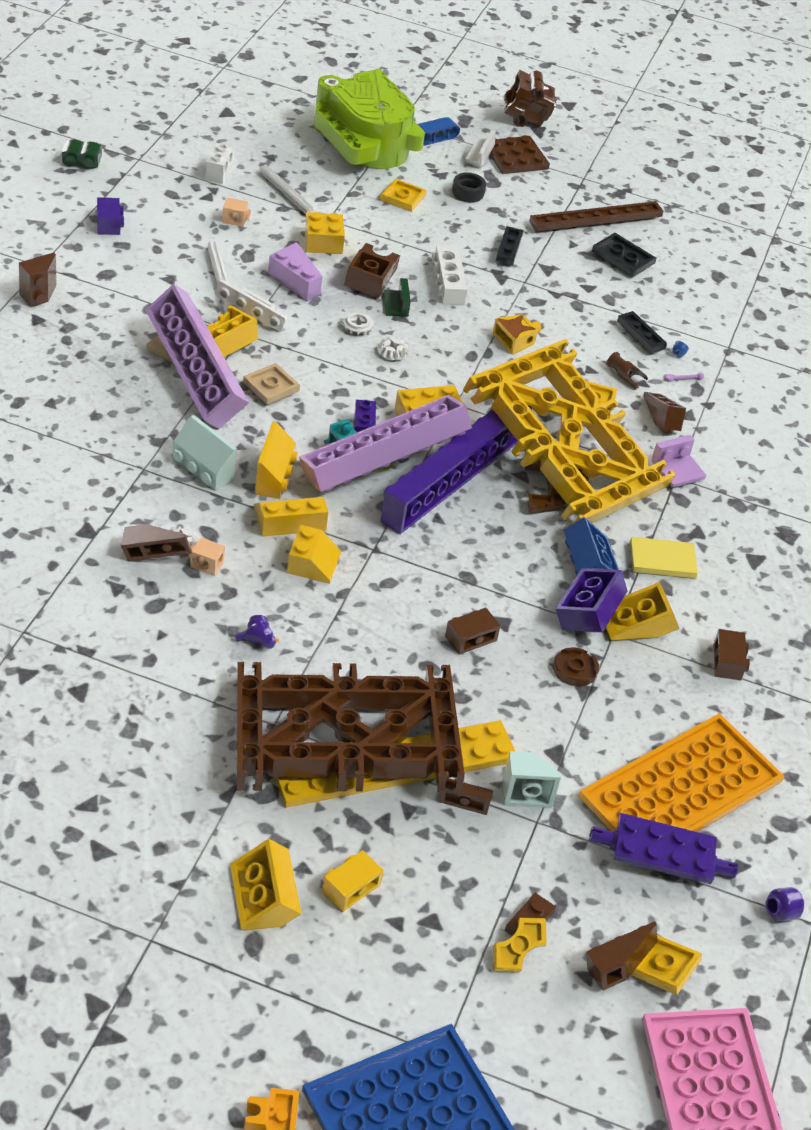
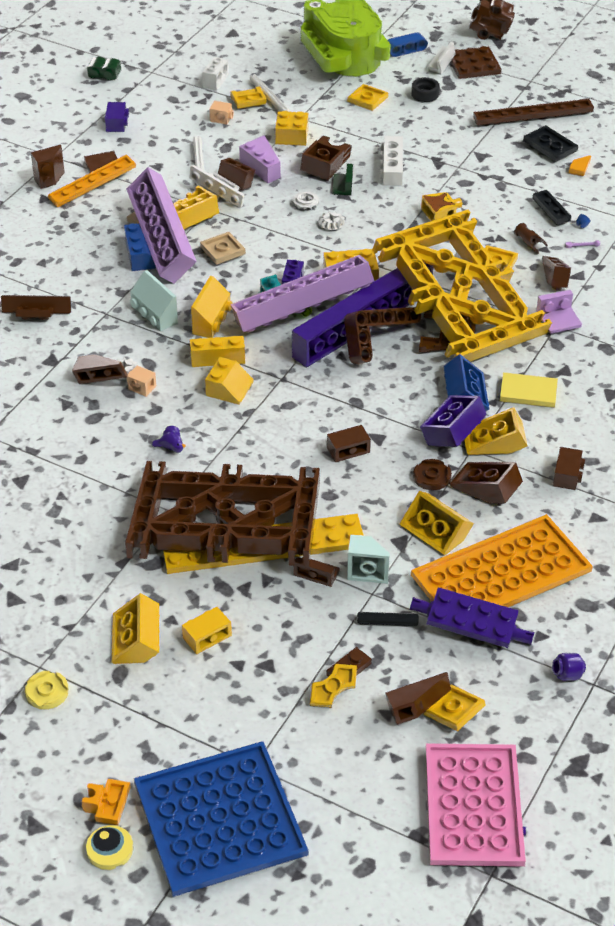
camera: 15 degrees right, 0 degrees up
black plate [495,226,524,266] -> none
none -> reddish brown bracket [1,295,71,320]
none -> light yellow tile [25,671,69,709]
none -> light orange tile [48,154,136,208]
none -> reddish brown tile [84,151,118,173]
none -> blue slope [124,223,156,271]
none -> reddish brown brick [218,158,255,191]
none -> yellow plate [230,86,266,109]
none -> reddish brown beam [344,307,422,364]
none -> black axle [357,612,419,626]
none -> yellow slope [399,491,474,555]
none -> reddish brown slope [449,462,523,504]
none -> light orange tile [569,156,591,176]

